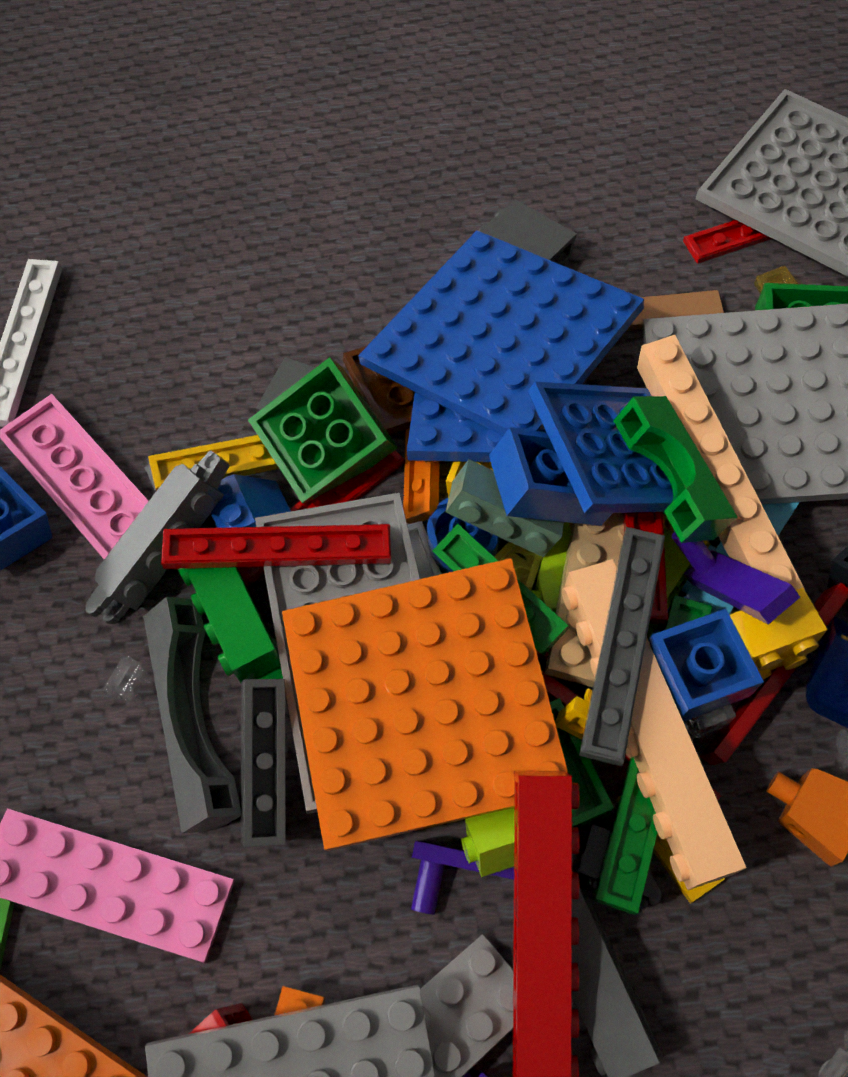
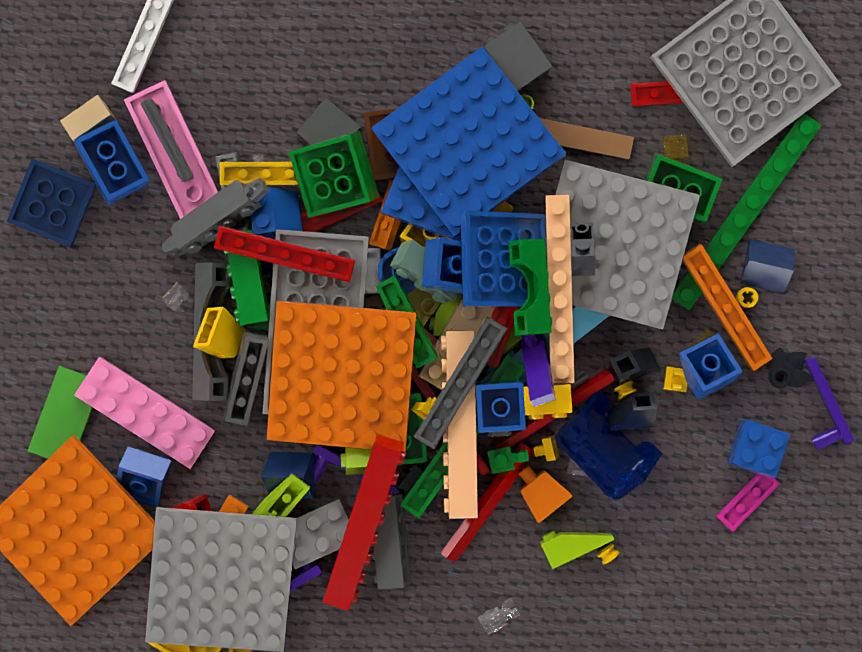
camera: 15 degrees right, 25 degrees up
none -> blue slope [117,447,171,507]
none -> dark grey axle [141,98,194,182]
none -> yellow torso [193,307,244,358]
none -> lime slope [252,474,310,517]
none -> dark blue slope [261,452,314,499]
none -> red tile [441,443,534,562]
none -> green plate [487,446,529,474]
none -> yellow tile [533,435,560,461]
none -> black slope [570,223,595,276]

